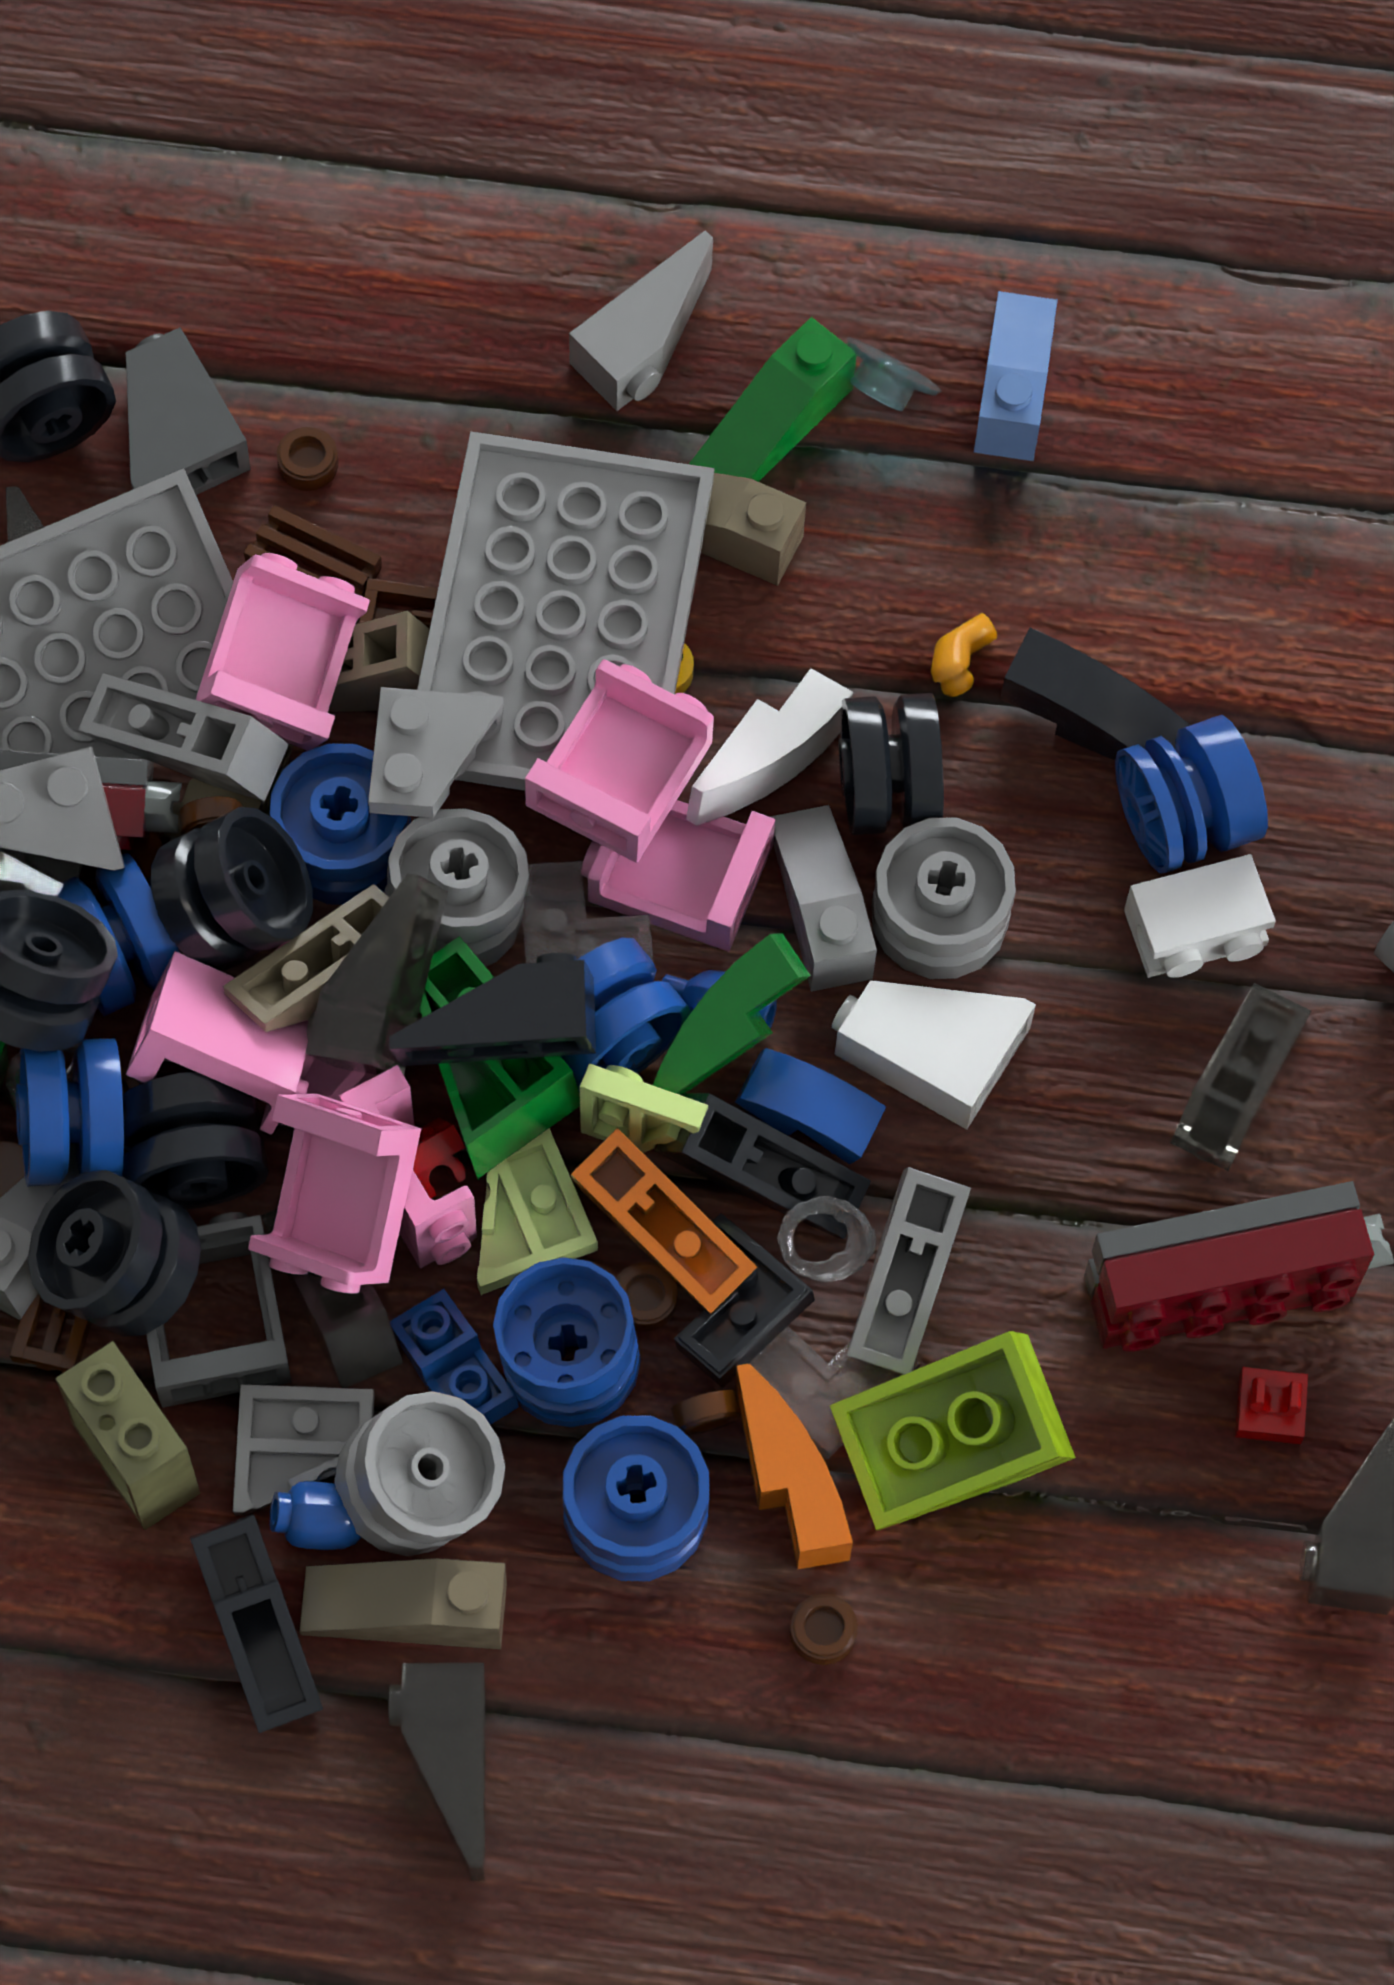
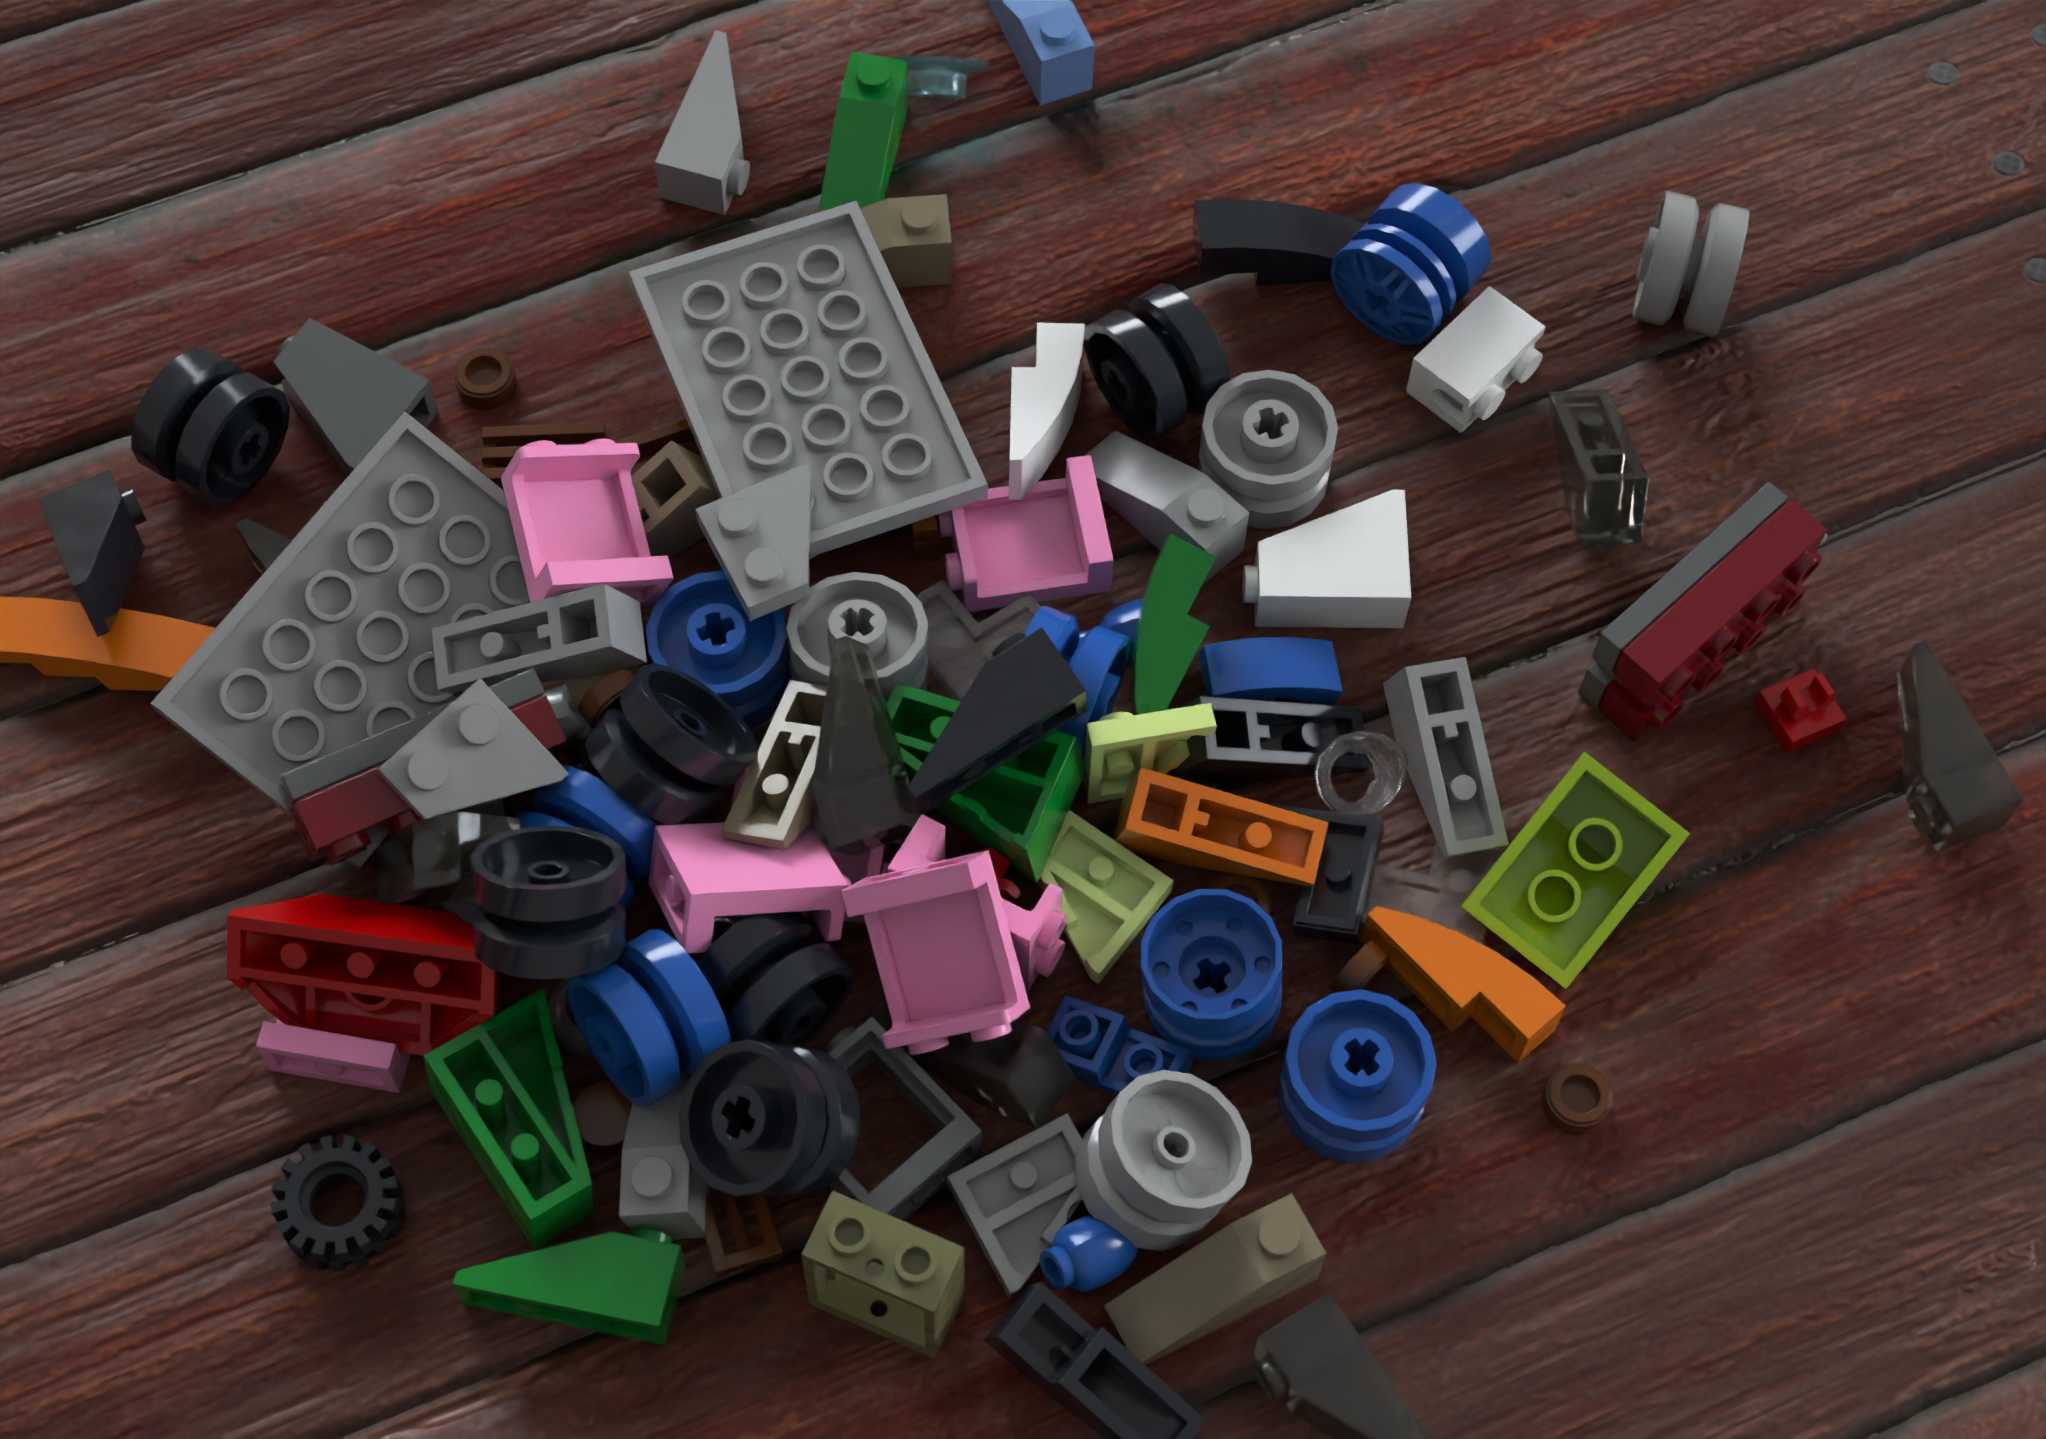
camera: 30 degrees left, 5 degrees down
bright pink panel [525,659,714,863] -> none
light orange arm [931,613,997,697] -> none

